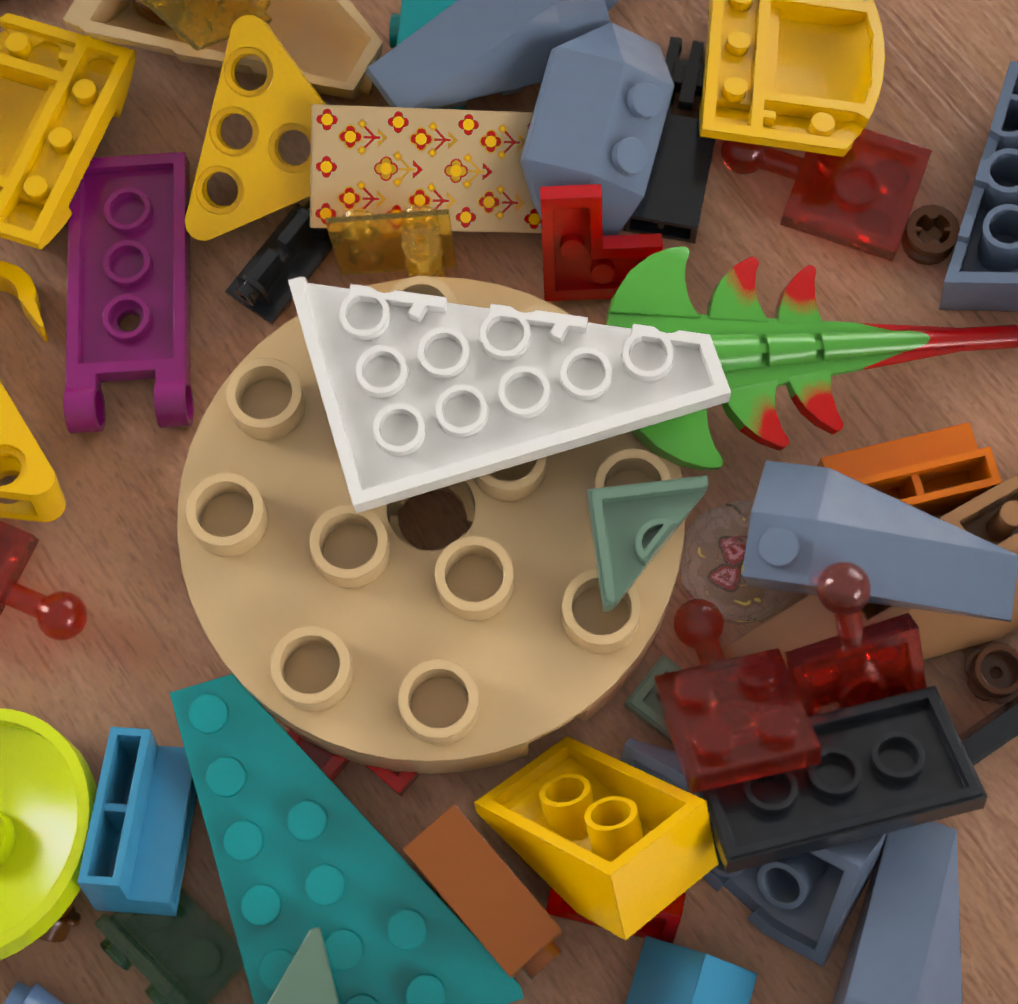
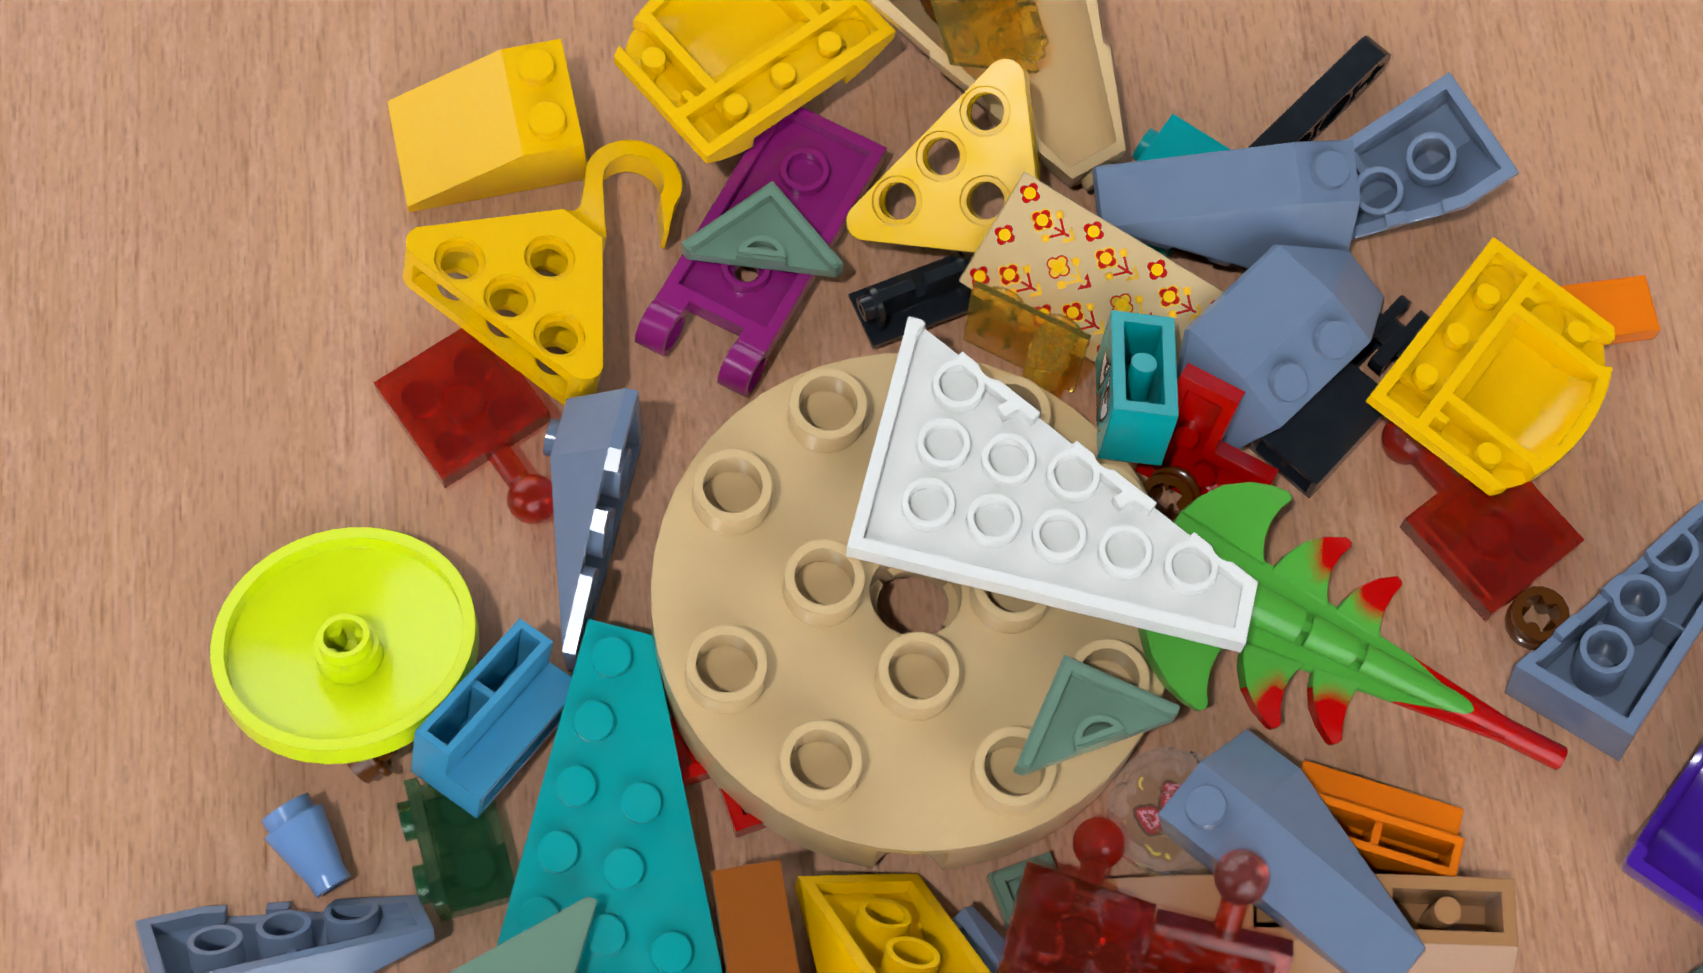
camera: 20 degrees right, 5 degrees down
none -> sand blue wedge [543,388,644,672]
none -> sand green tile [681,181,843,278]
none -> teal brick [1095,310,1179,466]
none -> reddish brown bush [1143,465,1201,522]

